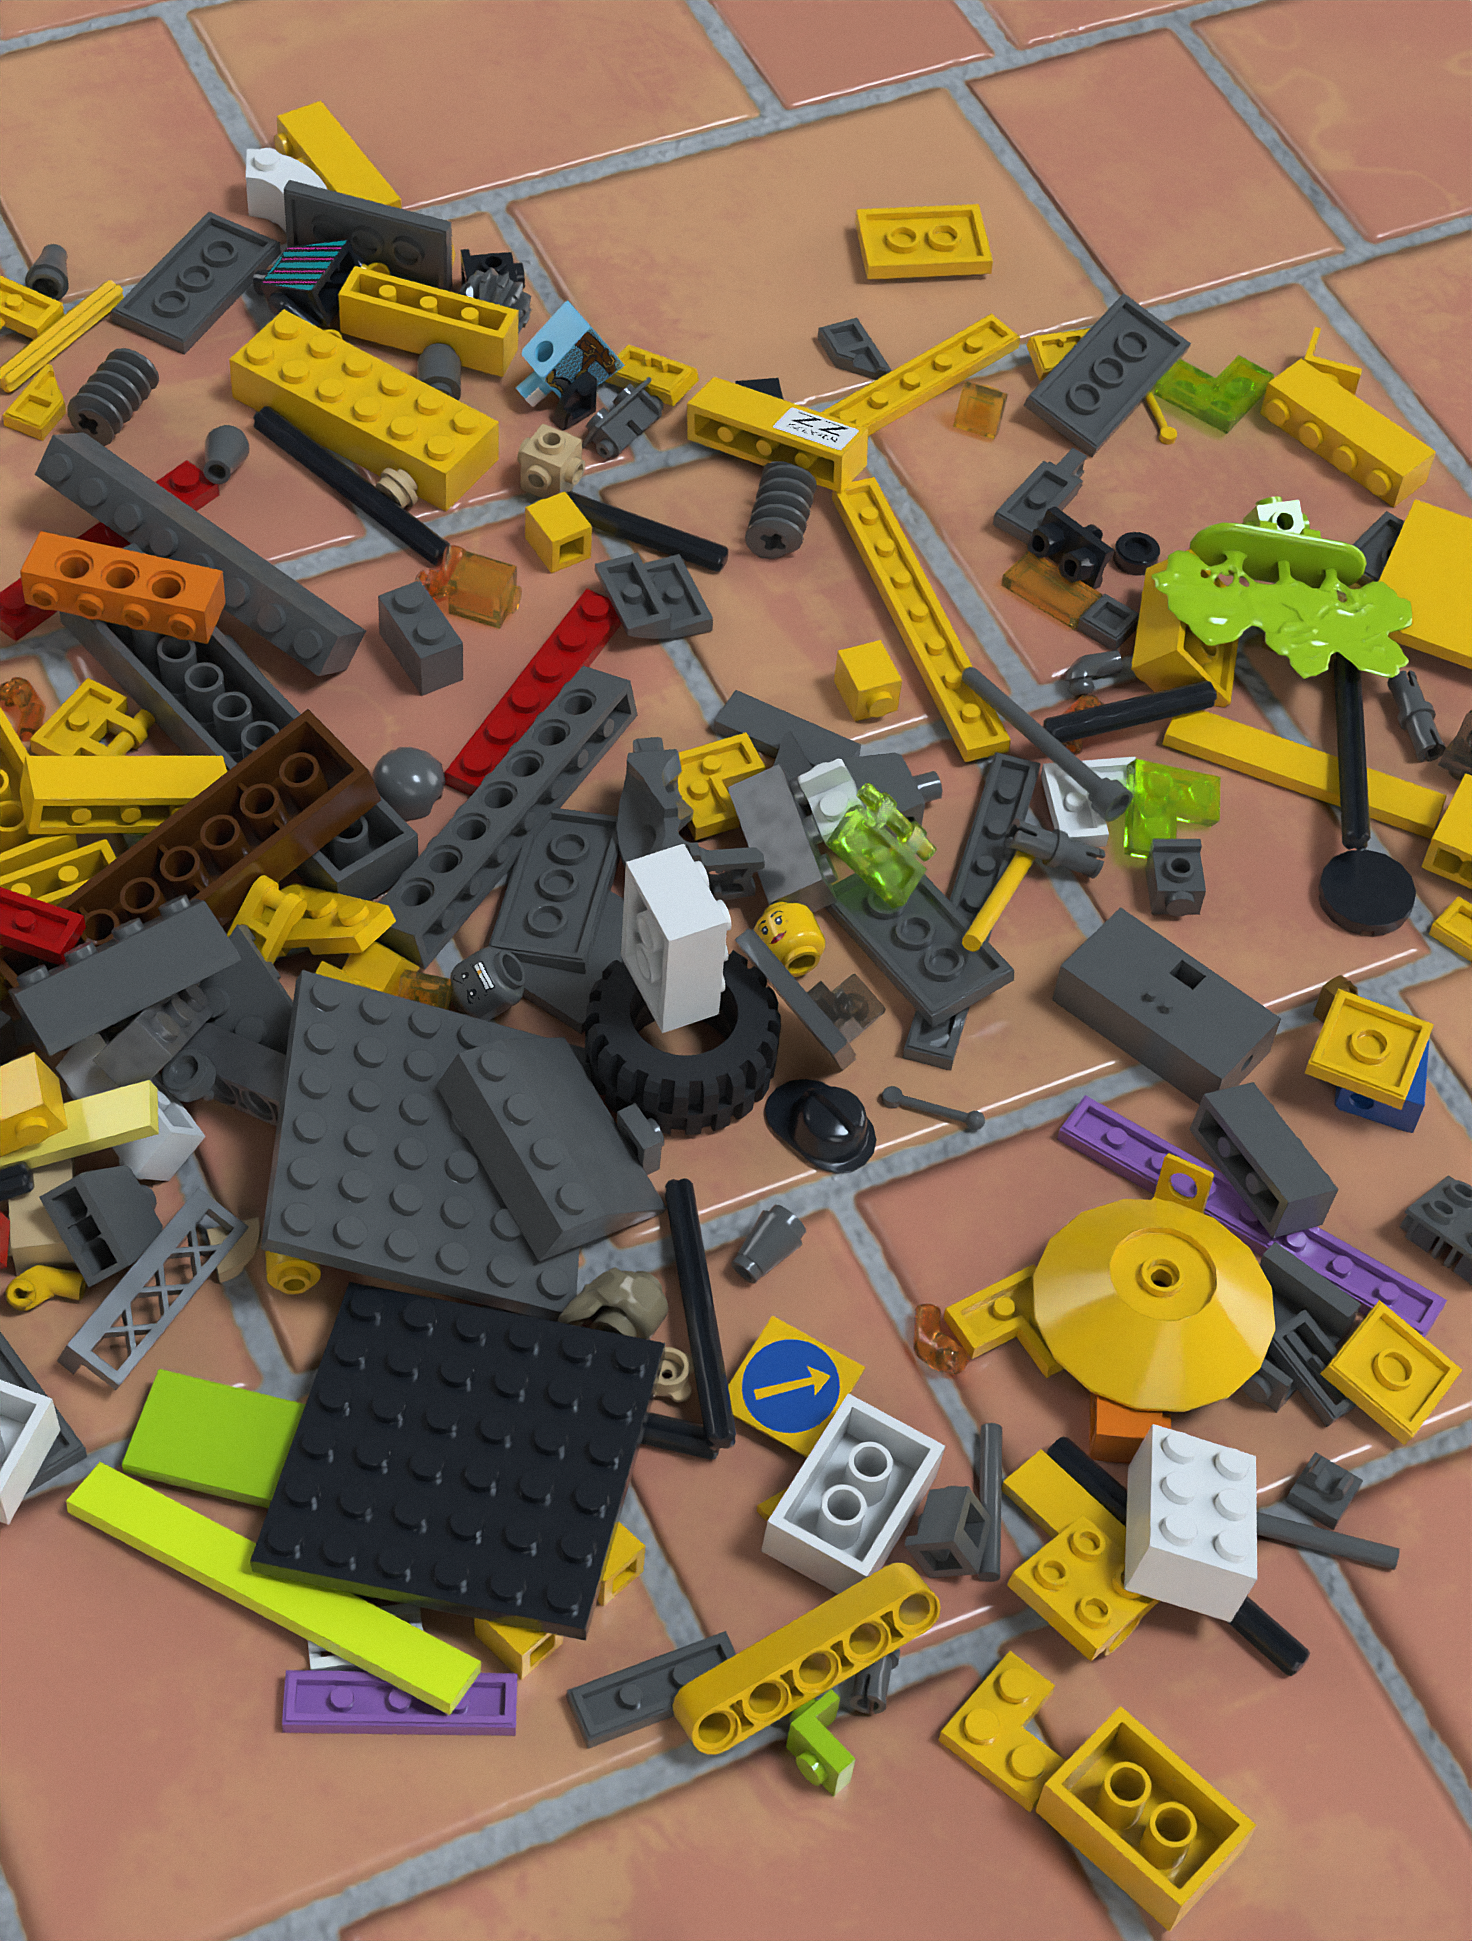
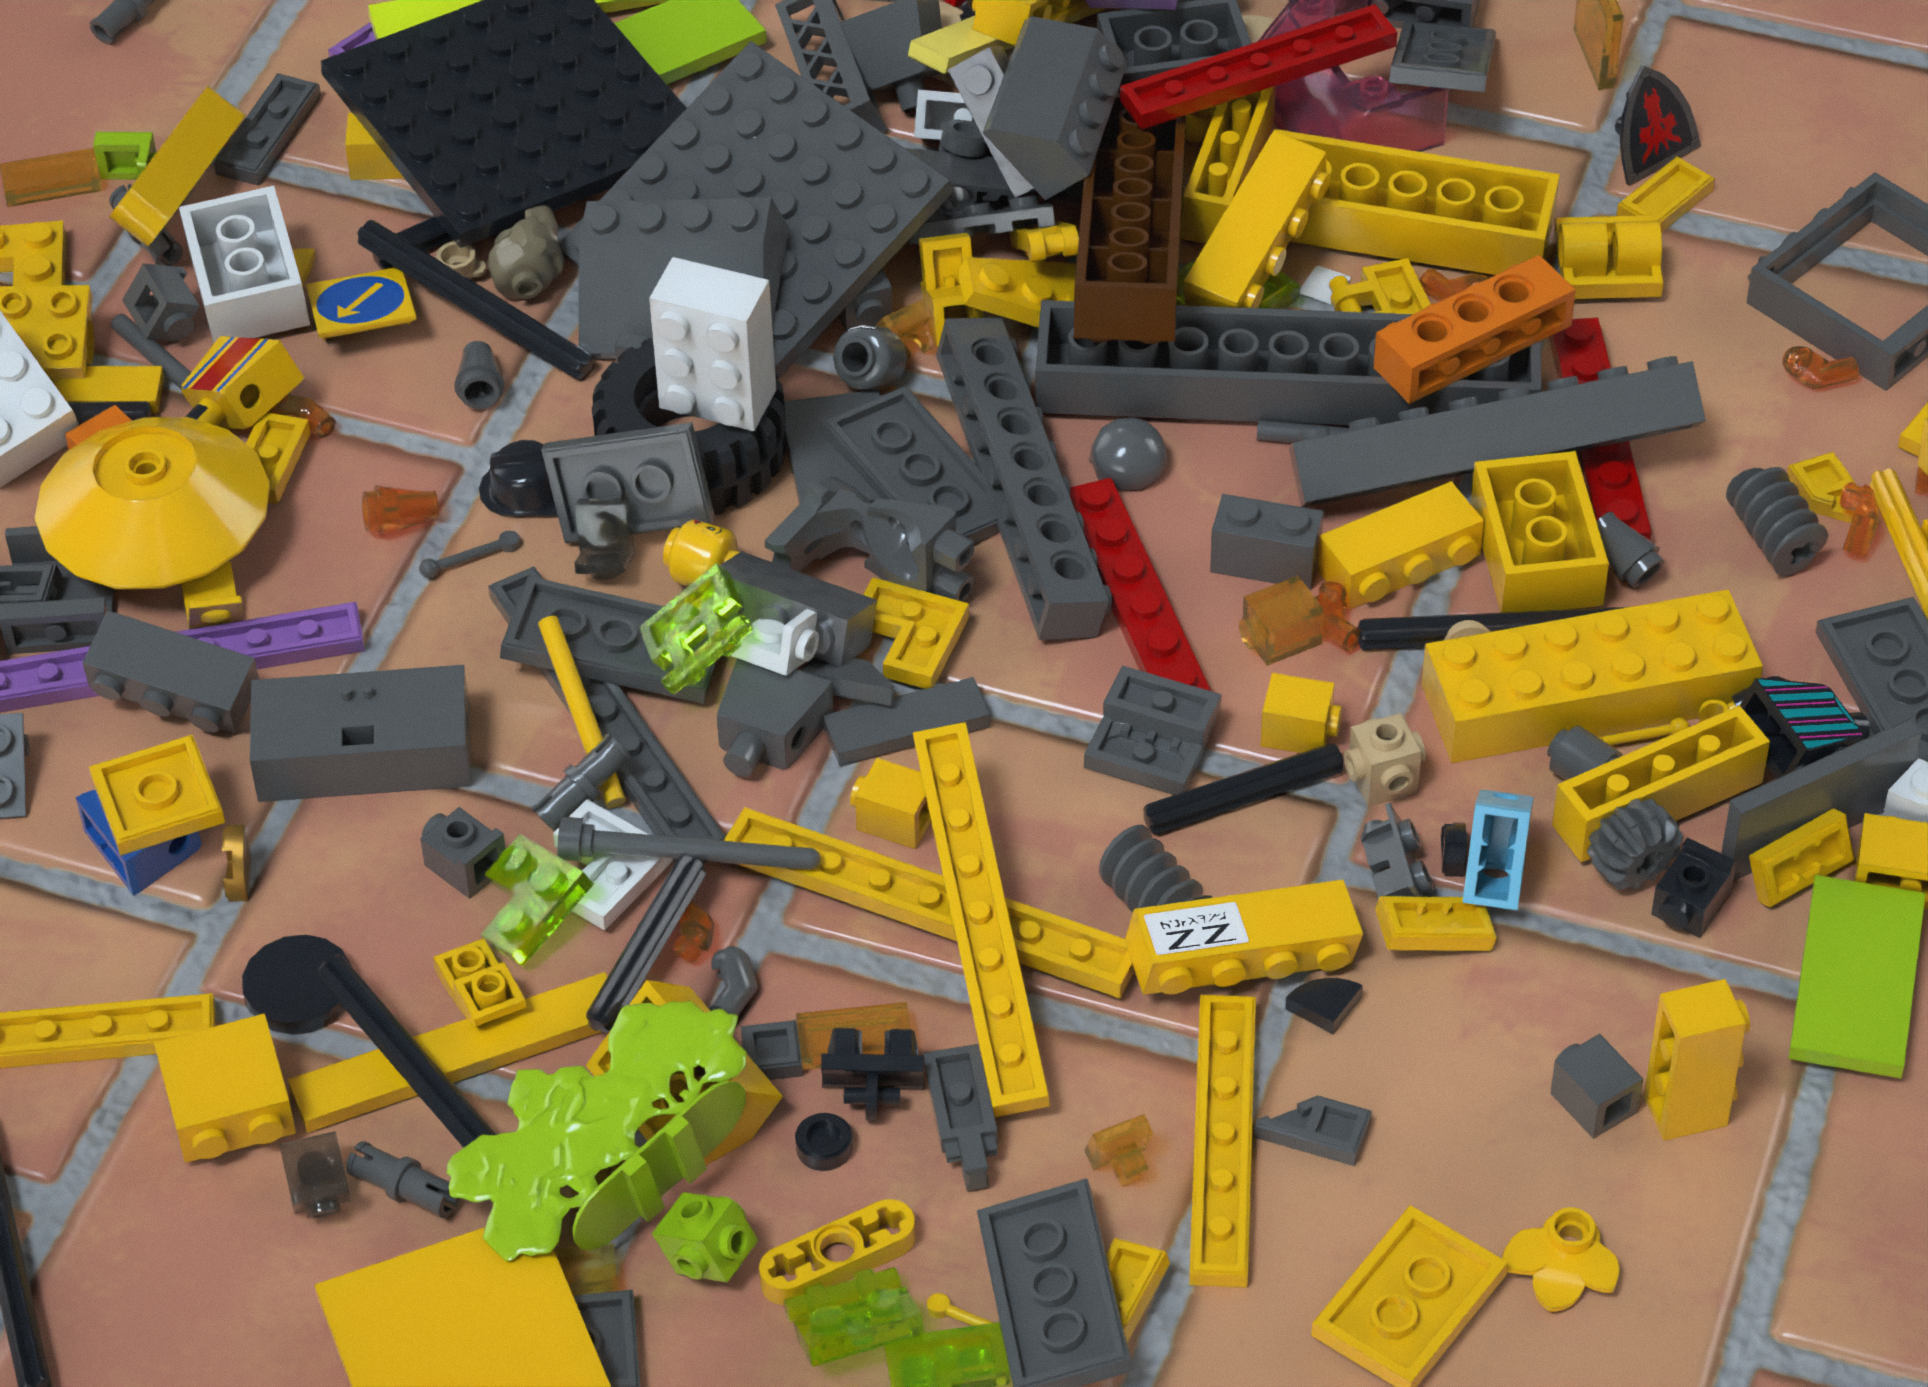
camera: 140 degrees right, 5 degrees down
none -> clear yellow tile [0,148,102,207]
none -> yellow torso [181,336,304,430]
none -> clear orange cone [362,485,439,536]
none -> yellow slope [433,938,527,1026]
none -> yellow beam [759,1199,915,1306]
none -> clear neon green plate [783,1267,925,1367]
none -> yellow plate [913,722,1050,1117]
none -> yellow brick [1317,481,1484,610]
none -> yellow brick [1470,451,1609,612]
none -> yellow plate [1502,1207,1620,1312]
none -> dark grey brick [1550,1034,1643,1139]
none -> yellow brick [1643,979,1750,1141]
none -> lime tile [1788,875,1926,1078]
none -> clear orange arm [1839,482,1879,557]

